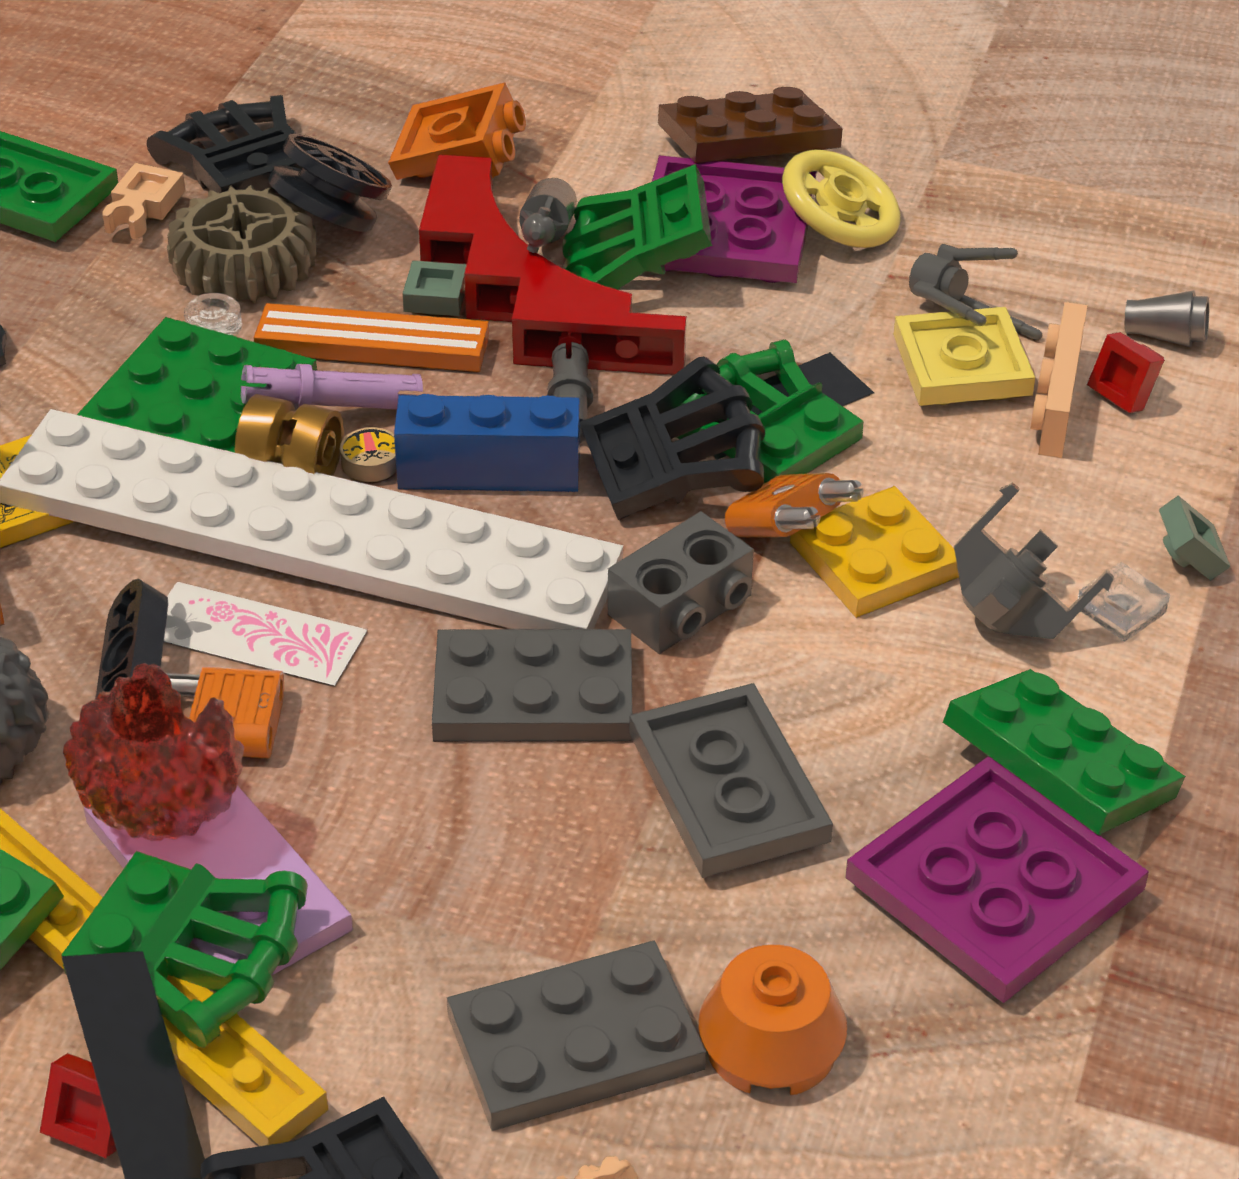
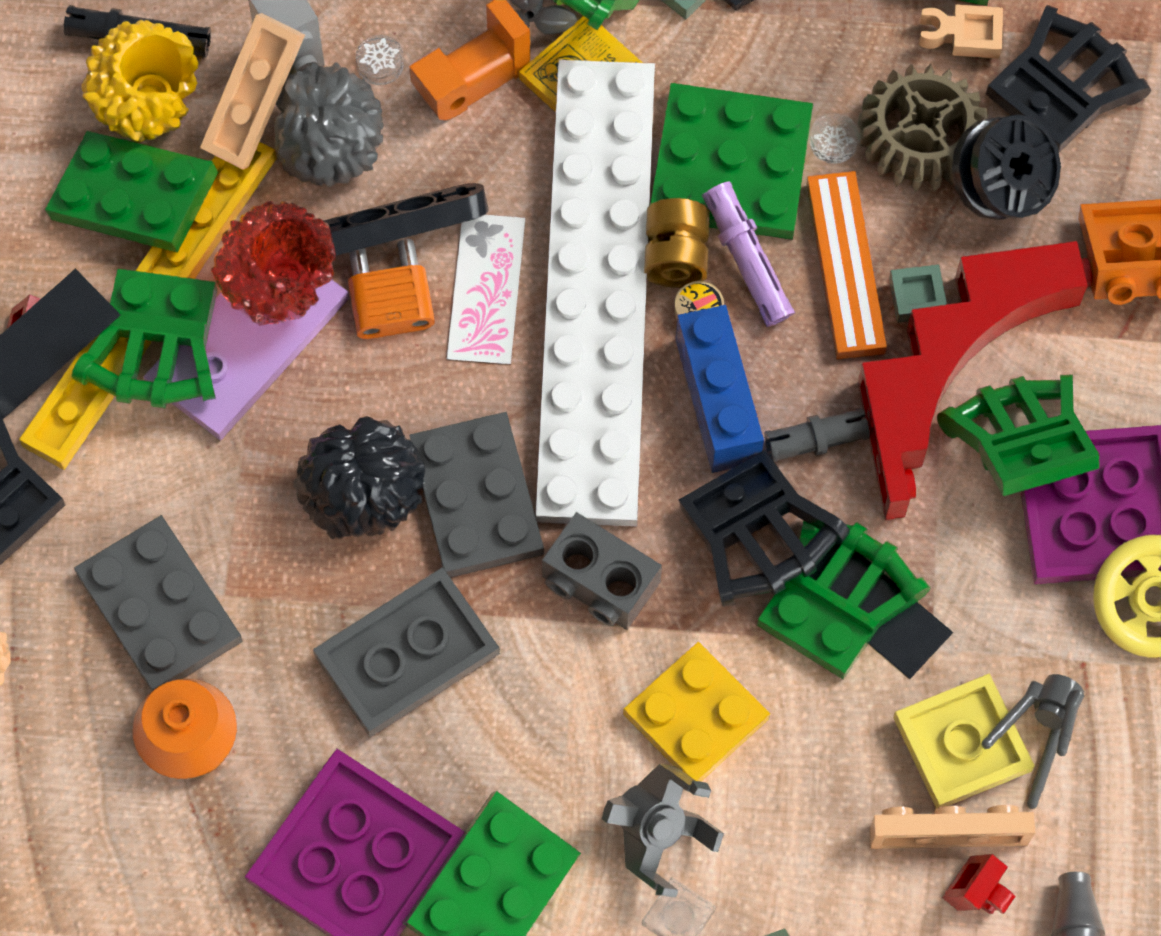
camera: 75 degrees right, 25 degrees up
dark grey wheel [519,178,577,253] -> none
orange piece [725,473,864,538] -> none
none -> black hair [293,416,426,539]

